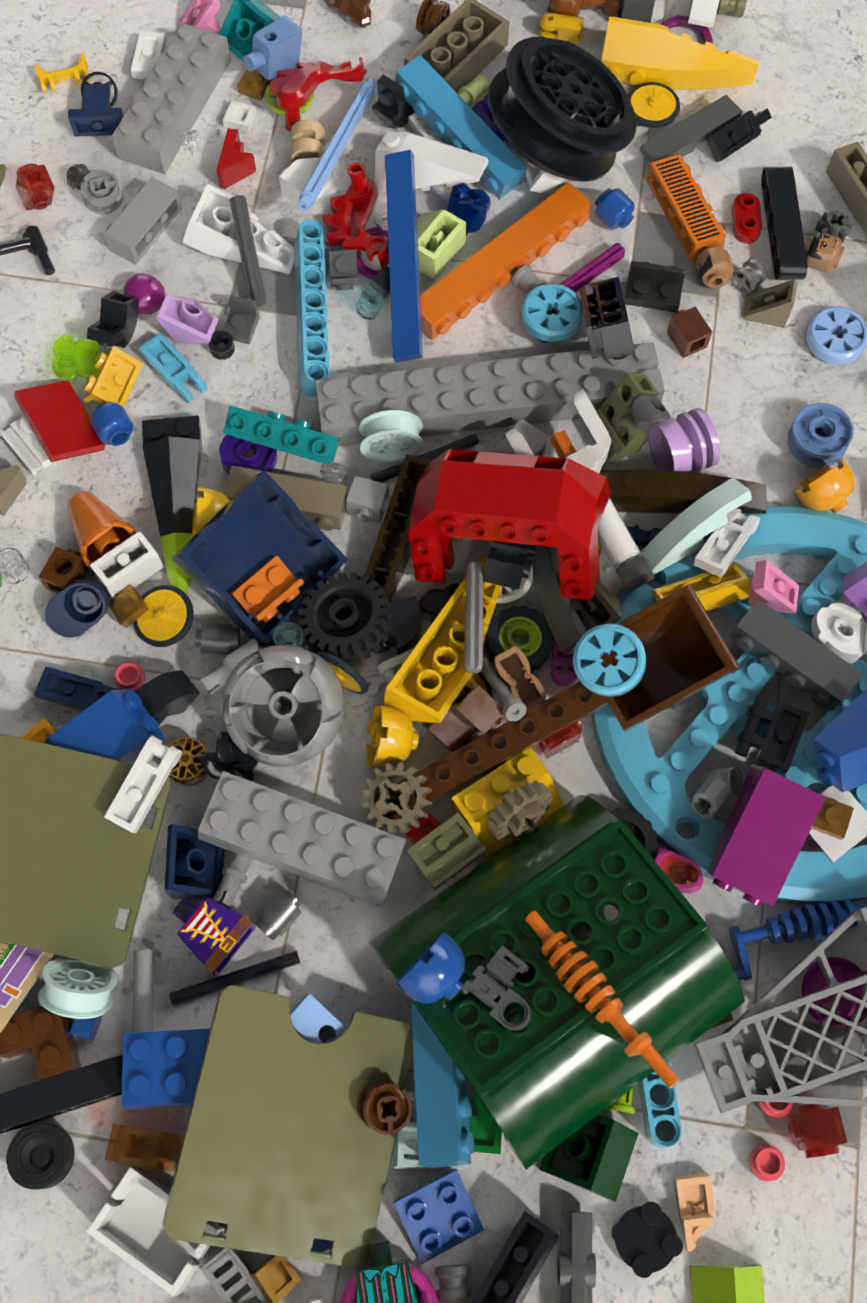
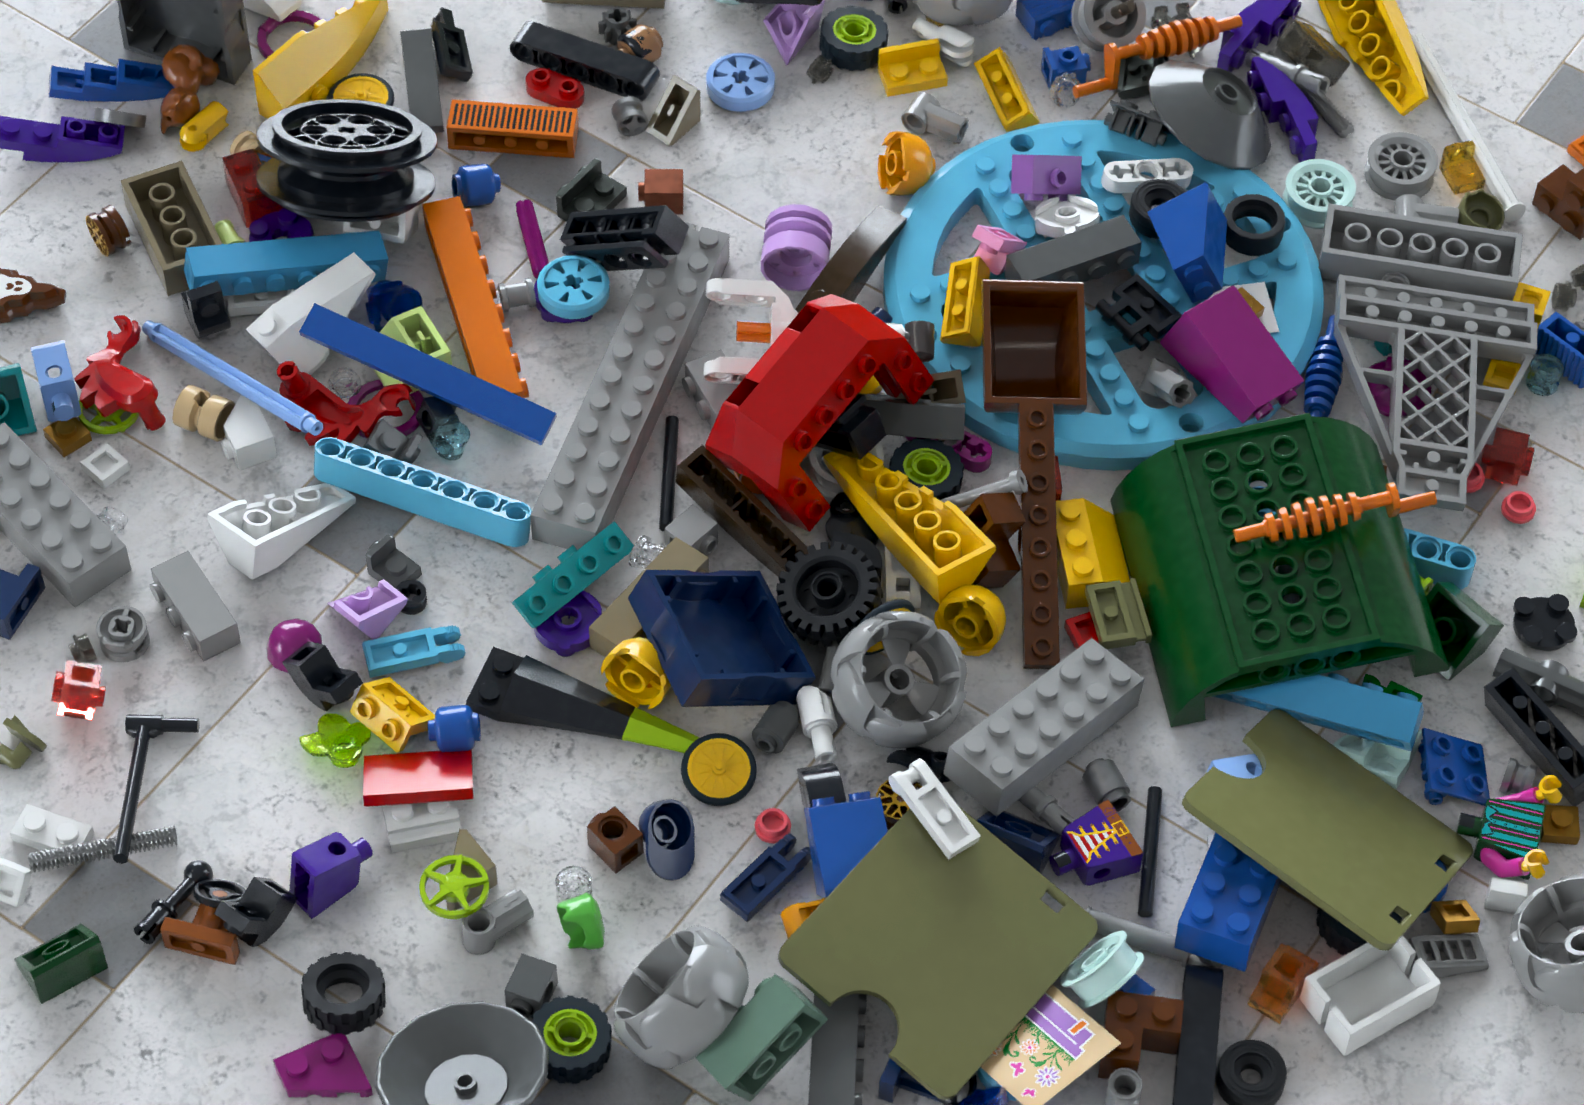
camera: 65 degrees left, 15 degrees down
orange cone [68,492,136,569] -> none
white brick [90,531,163,599] -> none
pearl gold plate [109,584,149,628] -> none
red slope [216,128,256,189] -> none
dark grey axle [229,195,266,307] -> none
orange bracket [229,555,304,623] -> none
clear light blue wheel [273,622,307,650] -> none
reddish brown wheel [357,1080,412,1135] -> none
light aqua wheel [359,410,424,462] -> none
dark tan gear [361,762,432,833] -> none
blue cylinder [396,931,465,1004] -> none
dark grey piece [462,946,531,1031] -> none
light grey axle [464,561,483,674] -> none
dark tan gear [487,780,553,842] -> none
medium nougat brick [494,646,546,711] -> none
medium azure wheel [573,624,646,697] -> none
olive hips [596,373,671,461] -> none
light aqua slope [638,477,752,575] -> none
light nougat slope [673,1172,715,1252] -> none
white plate [694,508,760,578] -> none
medium nougat head [695,247,733,289] -> none
medium blue wheel [788,403,854,468] -> none

